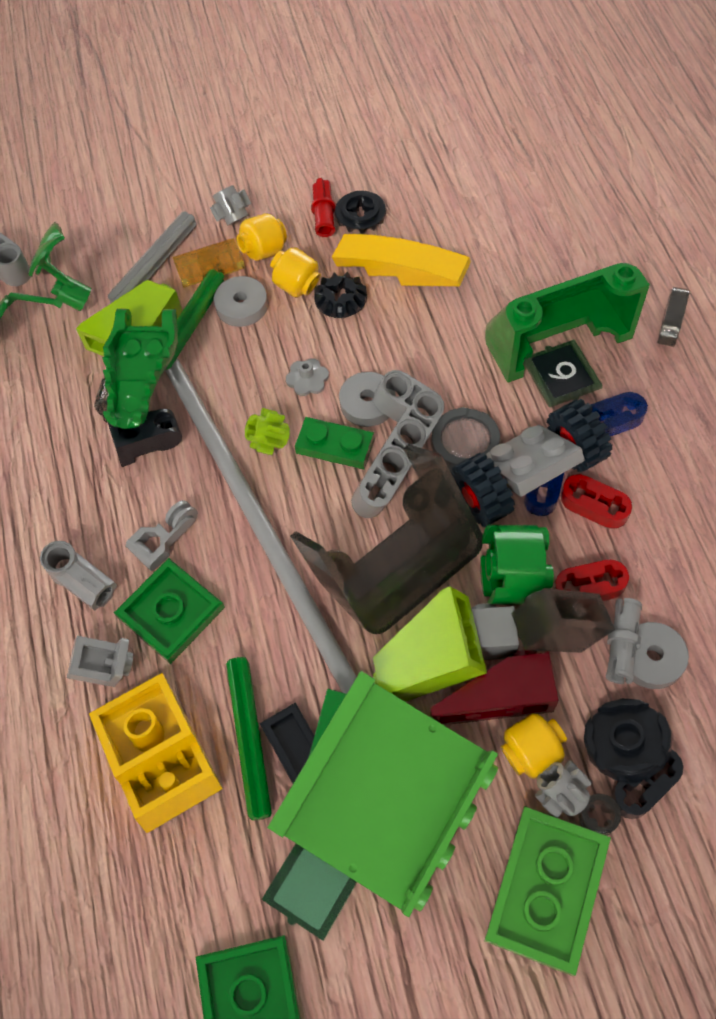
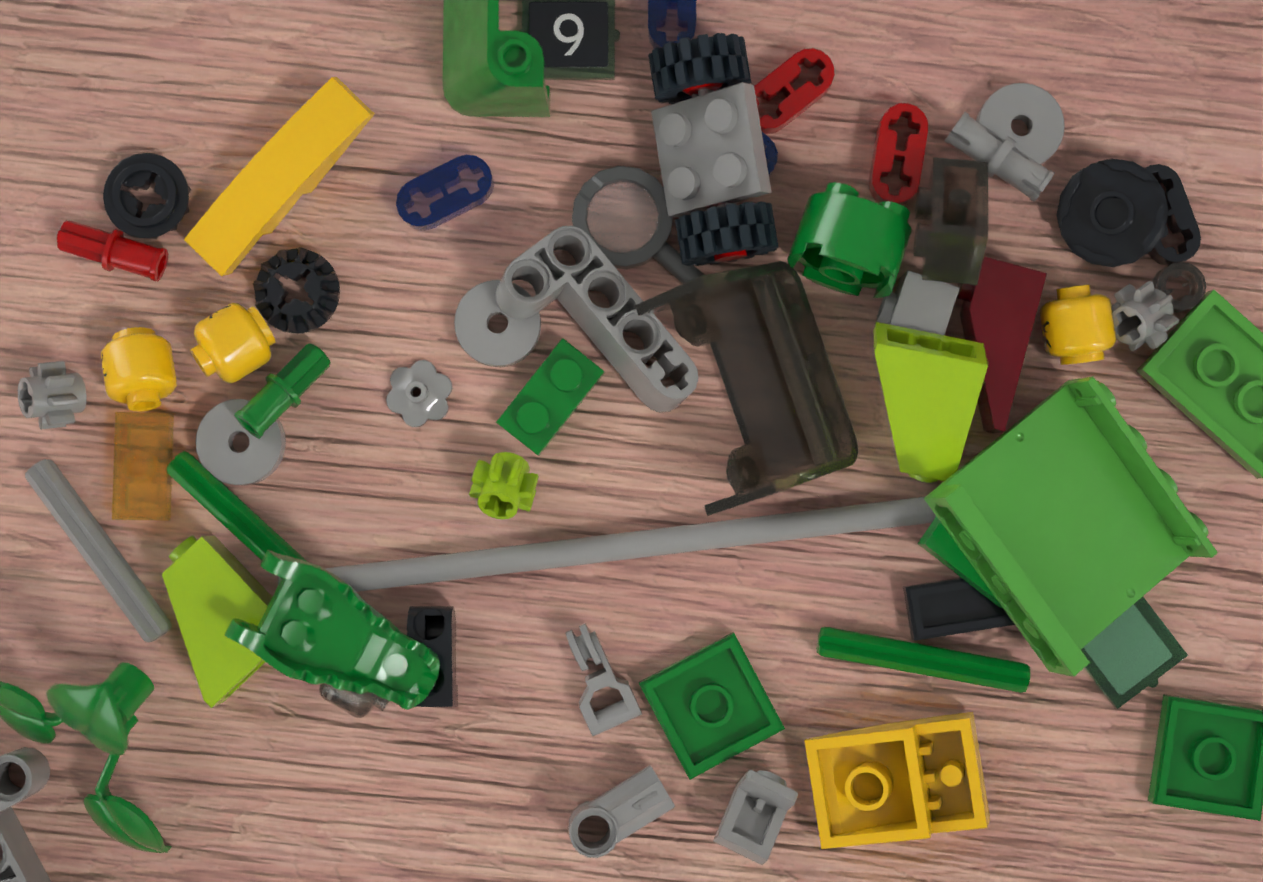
camera: 70 degrees left, 25 degrees up
none -> green axle [234,343,331,439]
none -> clear blue beam [396,155,494,231]

